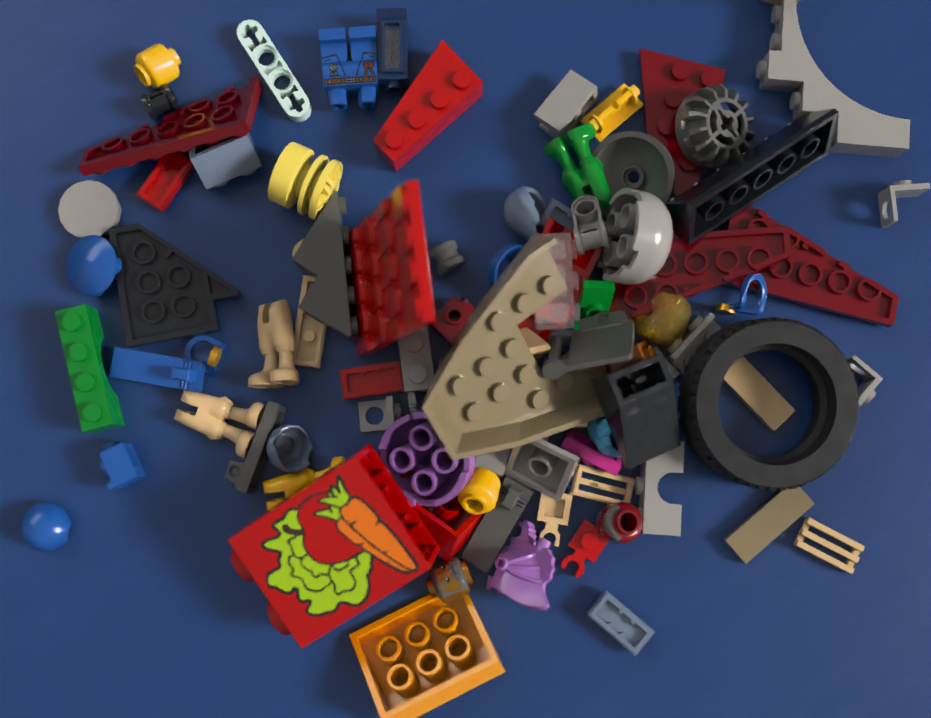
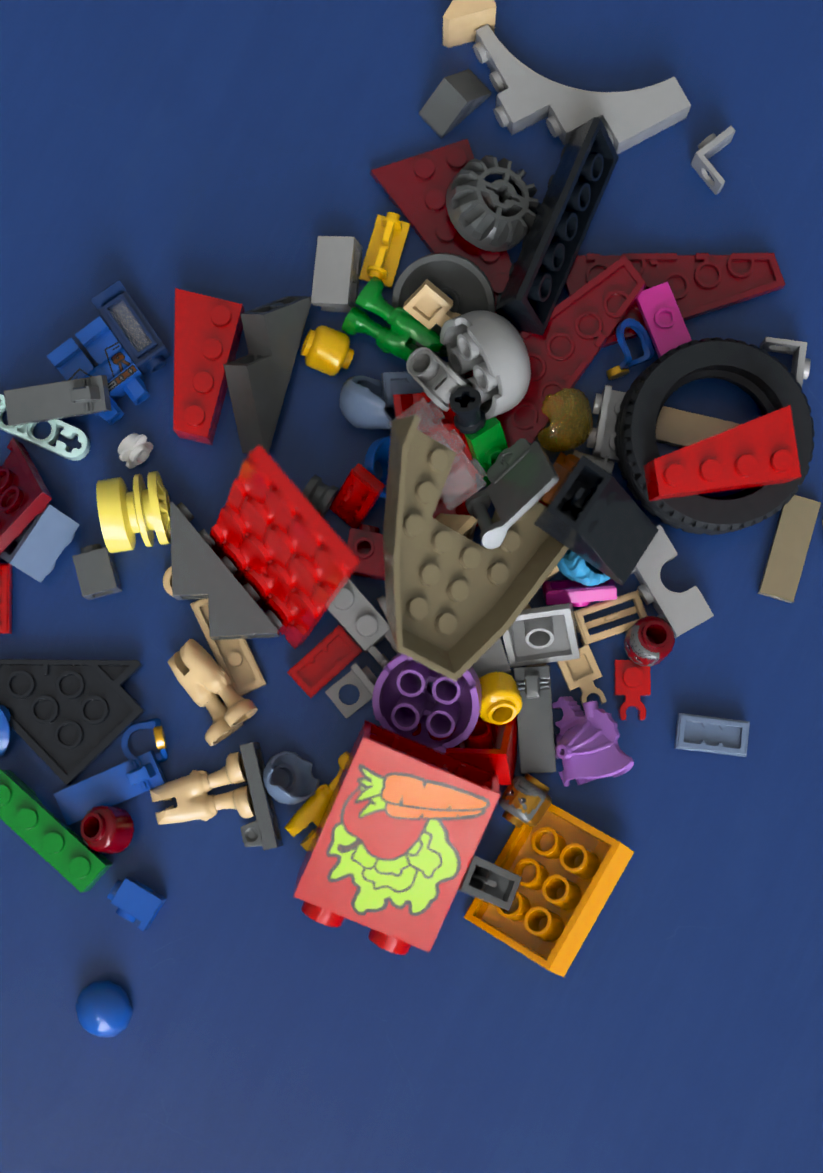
camera: 25 degrees left, 0 degrees up
none -> dark grey hinge [4,375,112,426]
none -> dark grey brick [72,544,123,600]
none -> dark red head [80,805,134,854]
none -> white plate [118,433,153,469]
none -> dark grey slope [223,296,311,454]
none -> yellow head [300,325,354,376]
none -> red plate [330,463,385,529]
none -> tan plate [403,279,461,330]
none -> dark grey slope [419,69,492,139]
none -> black bush [449,387,486,434]
none -> dark grey slope [458,855,522,911]
none -> dark pink plate [636,281,692,358]
none -> red wedge [644,405,801,501]

